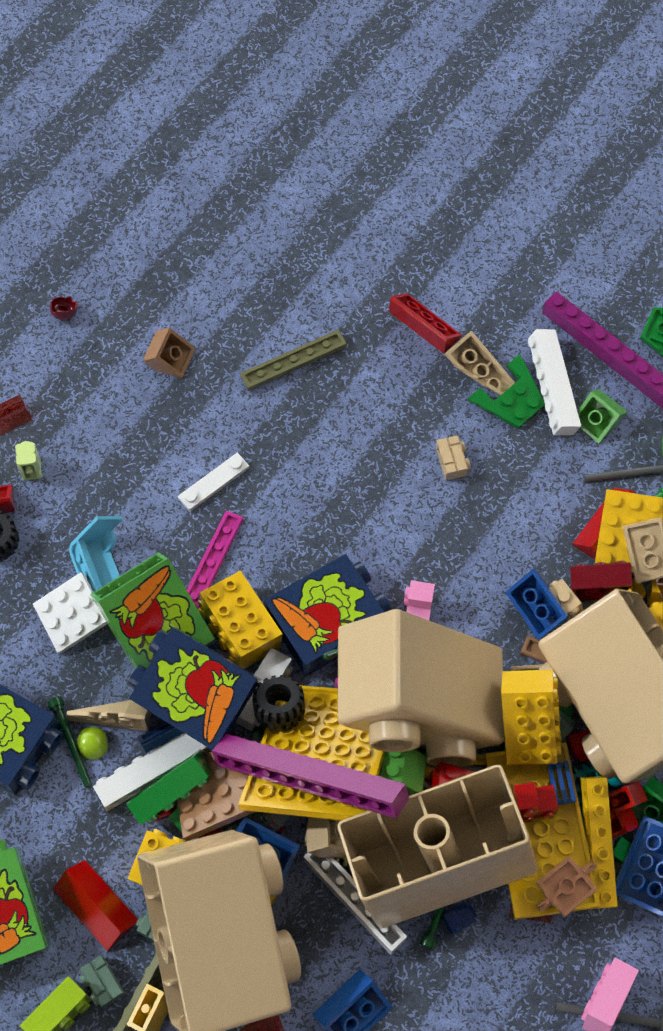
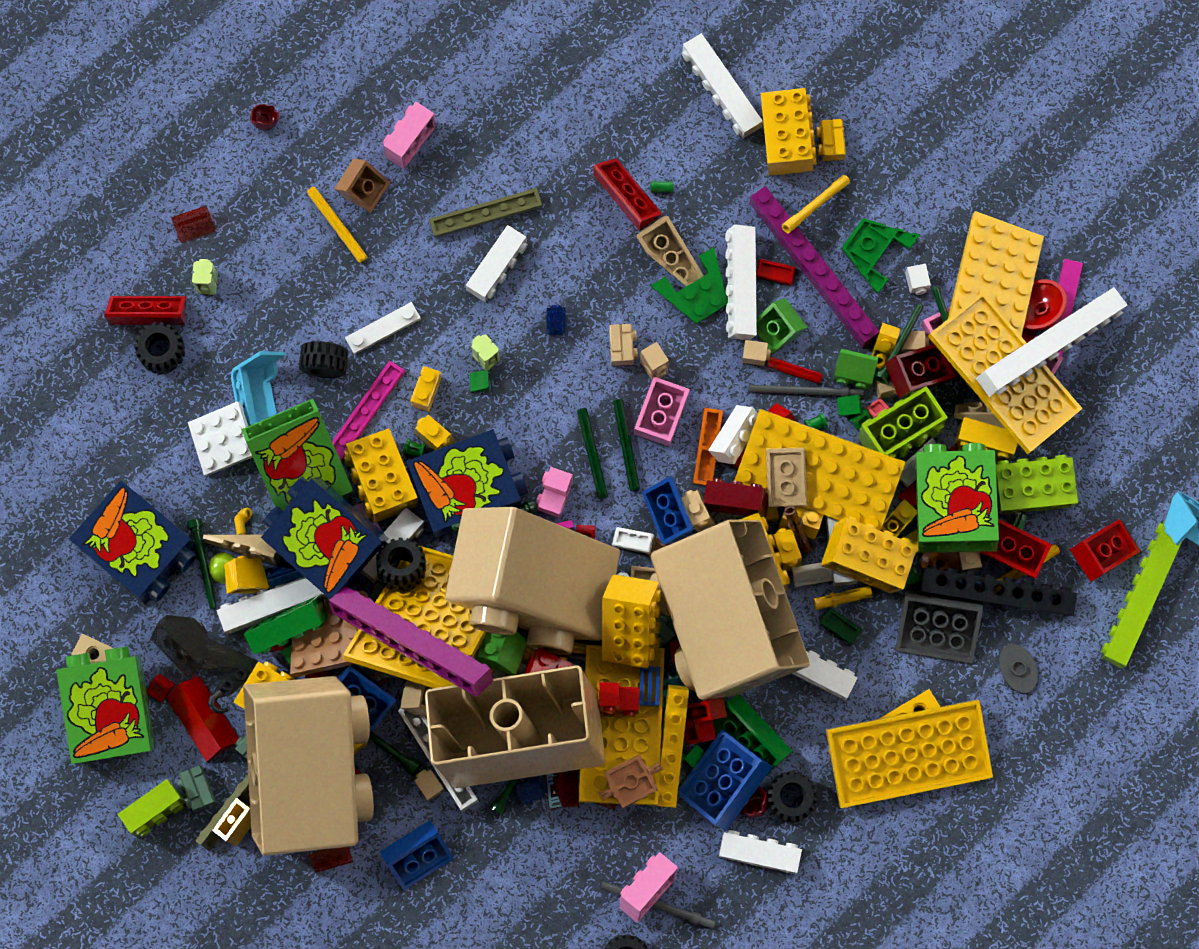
camera: 10 degrees right, 10 degrees up
none -> red slope [147,674,175,703]
none -> clear smoke slope [150,615,258,714]
none -> yellow torso [224,556,269,594]
none -> yellow arm [234,508,253,535]
none -> black tyre [299,341,349,378]
none -> yellow axle [307,186,367,263]
none -> dark green piece [369,731,422,776]
none -> bright pink brick [383,102,436,169]
none -> green bush [403,439,426,457]
none -> yellow brick [410,366,442,412]
none -> yellow torso [414,415,455,451]
none -> tan brick [414,769,445,802]
none -> white brick [466,225,528,302]
none -> green slope [470,370,489,392]
none -> yellowish green brick [471,334,500,370]
none -> clear blue brick [546,305,566,335]
none -> panel [546,770,579,810]
none -> dark green axle [577,408,608,499]
none -> white plate [612,527,654,554]
none -> dark green axle [613,399,640,491]
none -> bright pink brick [634,377,690,447]
none -> tan brick [640,342,669,380]
none -> green pin [650,180,674,195]
none -> white brick [682,33,763,139]
none -> orange slope [693,408,723,485]
none -> white brick [708,405,758,464]
none -> tan brick [742,340,771,366]
none -> red tile [756,259,796,286]
none -> yellow brick [761,88,817,176]
none -> red axle [767,357,822,384]
none -> yellow piece [782,175,850,233]
none -> yellow brick [816,119,846,161]

